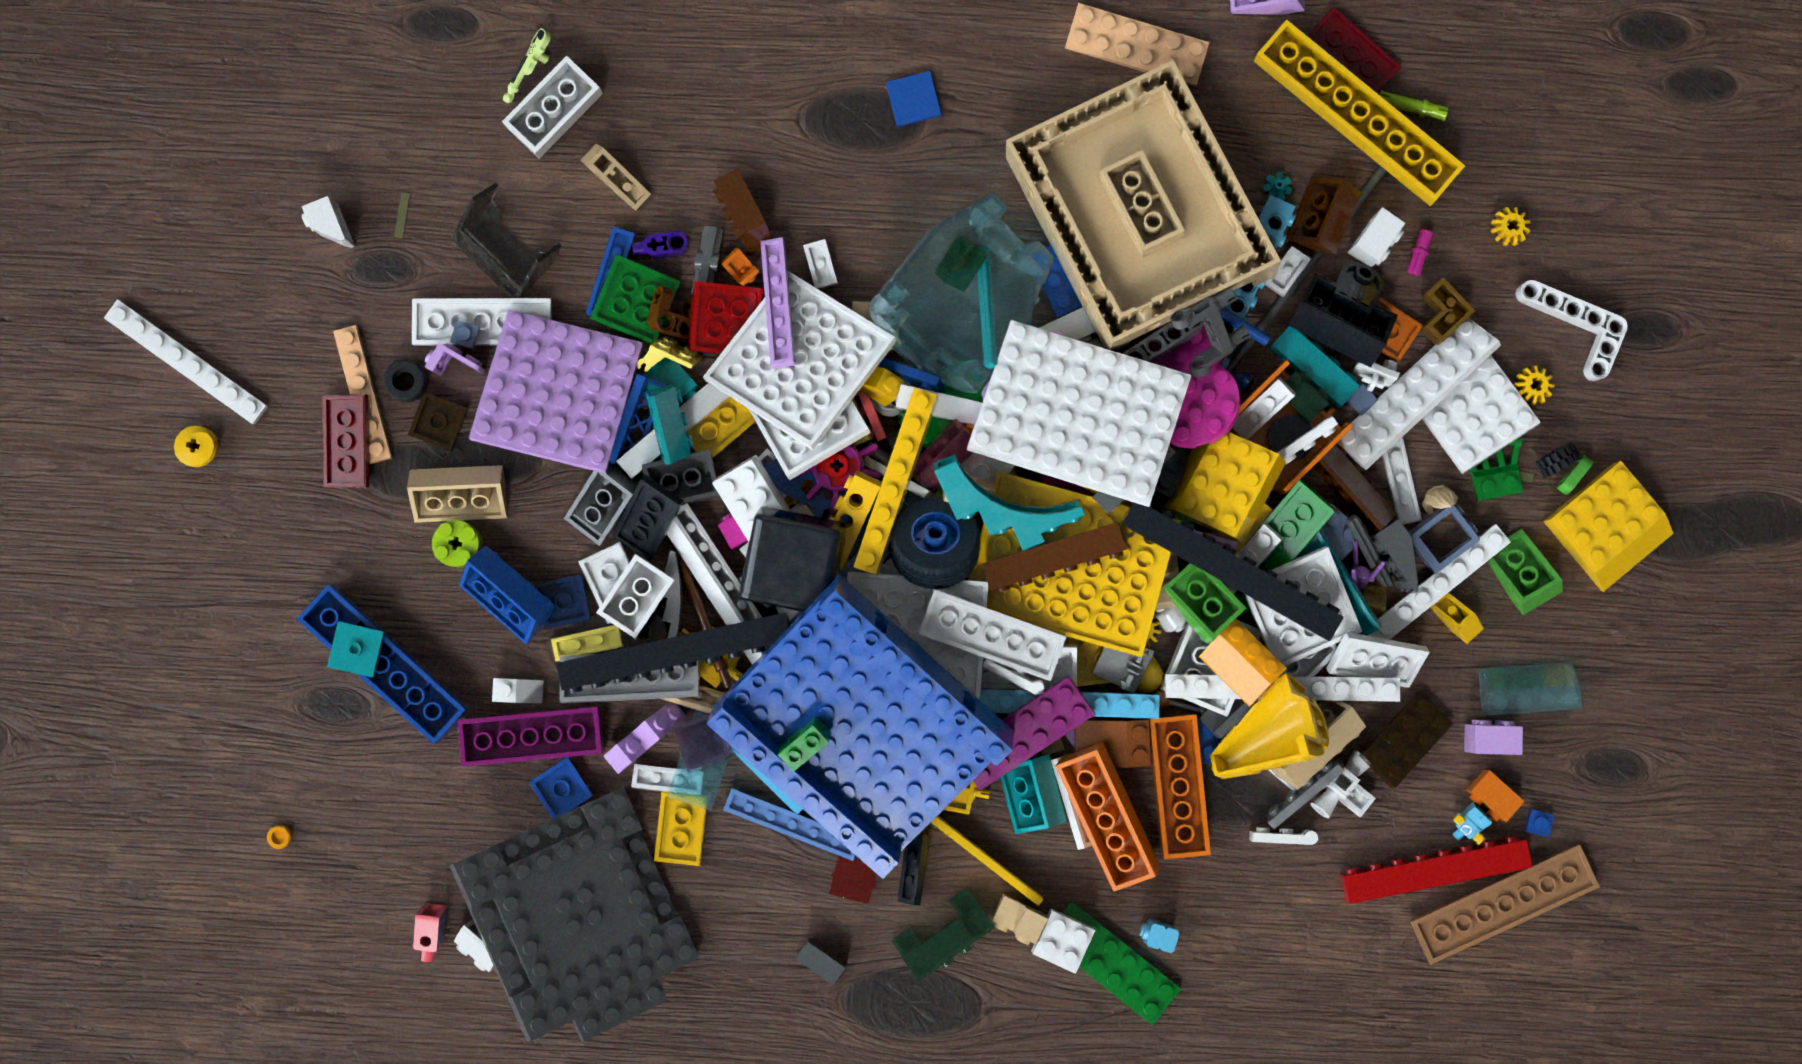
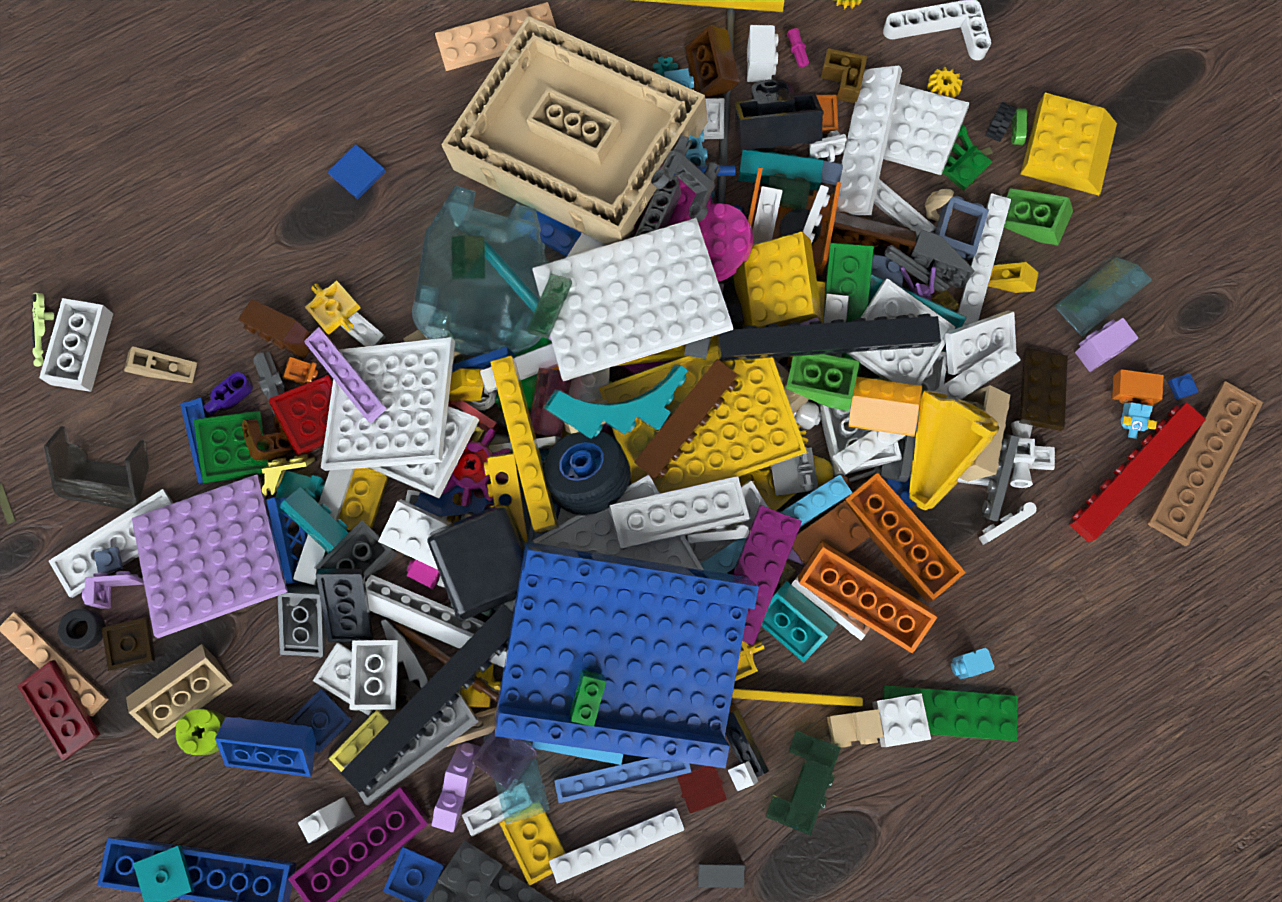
camera: 30 degrees left, 10 degrees down
none -> yellow plate [305,281,361,335]
none -> clear green plate [527,274,572,339]
none -> white plate [549,808,685,883]
none -> white plate [728,761,759,791]

